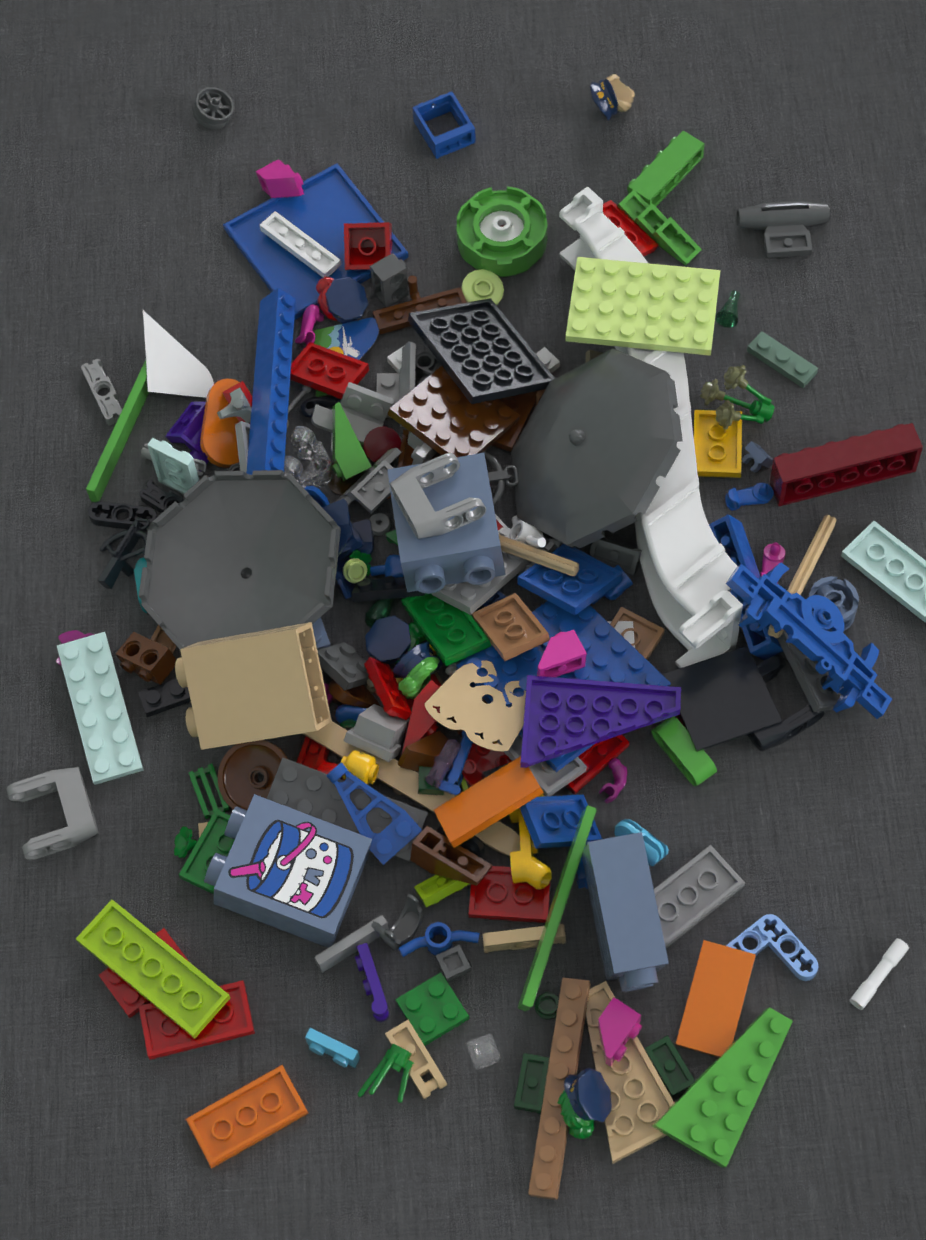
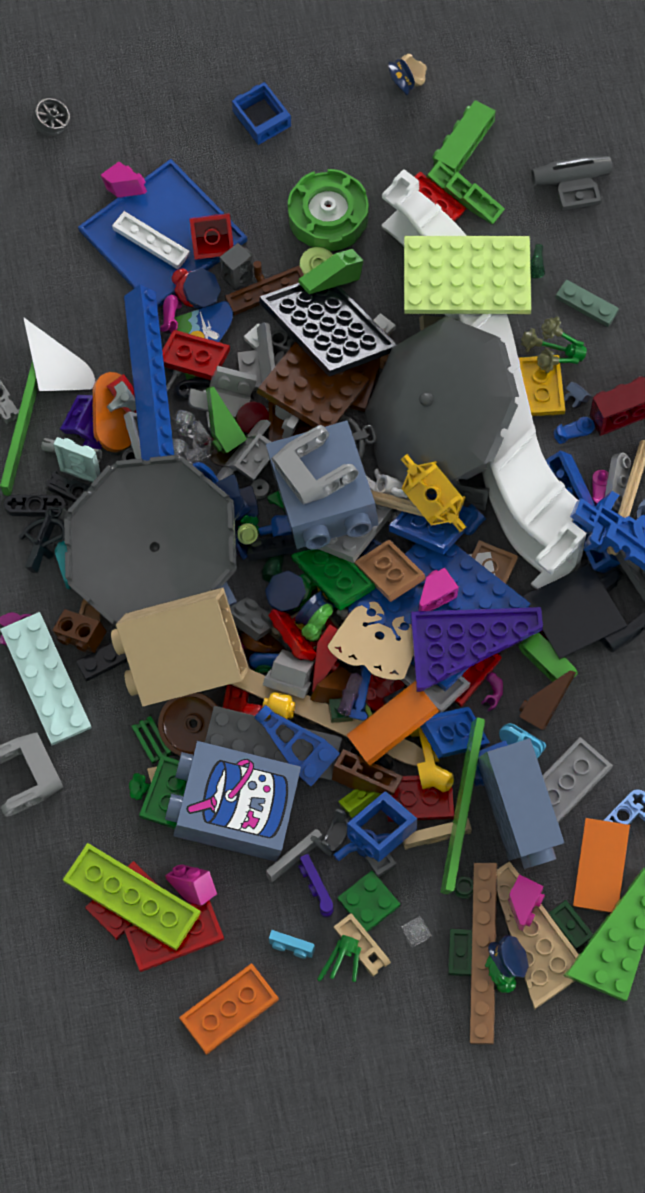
camera: 10 degrees left, 5 degrees up
none -> dark pink slope [165,864,217,905]
none -> bright green slope [298,249,363,294]
none -> blue window [347,791,417,862]
none -> yellow plate [400,454,467,533]
none -> reddish brown slope [519,670,577,730]
none -> light grey plate [605,453,631,512]

